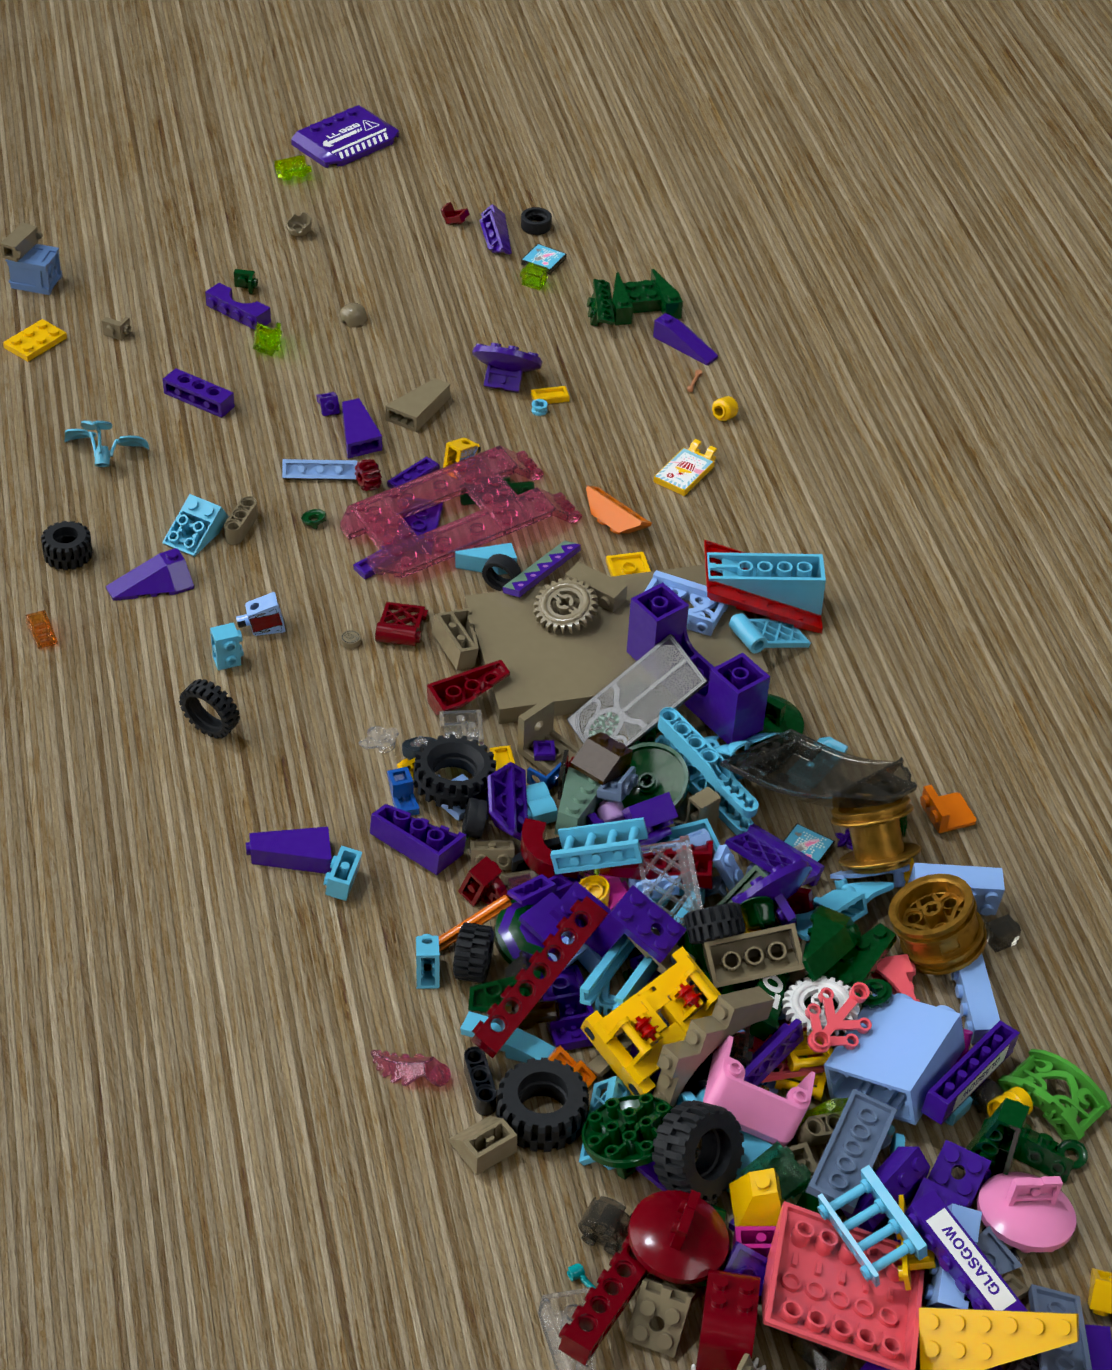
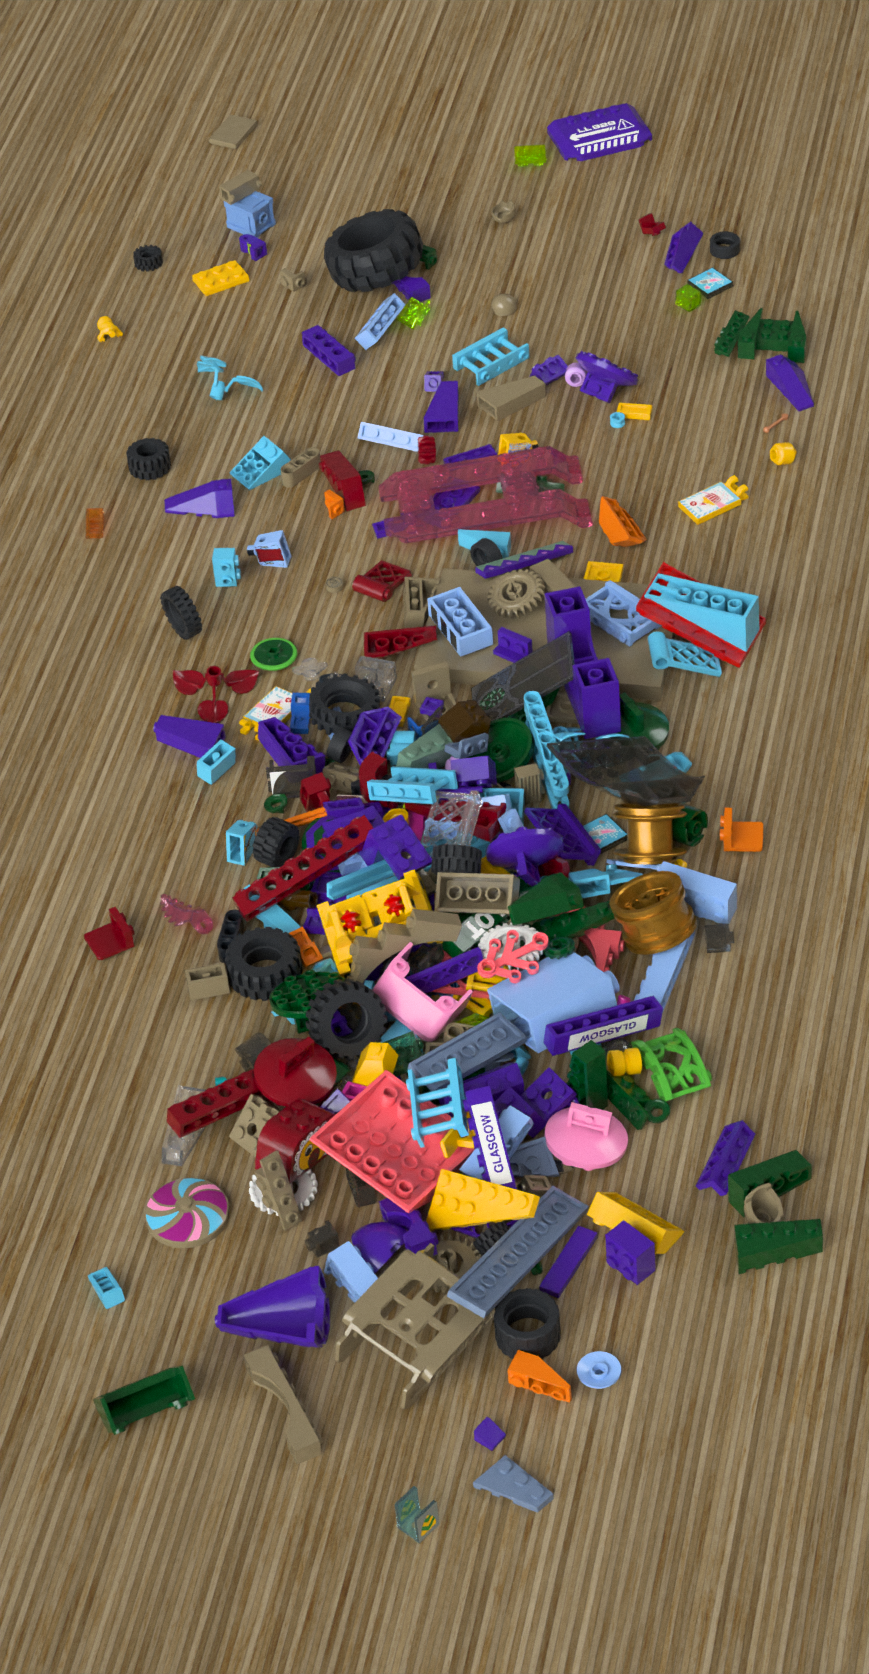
camera: 30 degrees right, 0 degrees up
dark green piece [740,896,777,930] -> none
none -> dark red bracket [84,907,135,960]
none -> dark red plant [173,666,259,723]
none -> dark purple leg [239,234,267,261]
none -> tile [239,686,292,741]
none -> dark green wheel [250,638,297,671]
none -> dark green piece [264,794,288,814]
none -> clear smoke panel [266,756,317,798]
none -> dark red wedge [319,450,366,511]
none -> black tyre [324,209,423,292]
none -> orange bracket [324,489,345,519]
none -> light blue brick [355,293,405,350]
none -> light blue brick [427,587,493,657]
none -> medium azure fence [452,327,530,386]
none -> dark purple bracket [493,627,533,666]
none -> dark purple bracket [529,355,568,385]
none -> lavender head [565,362,587,387]

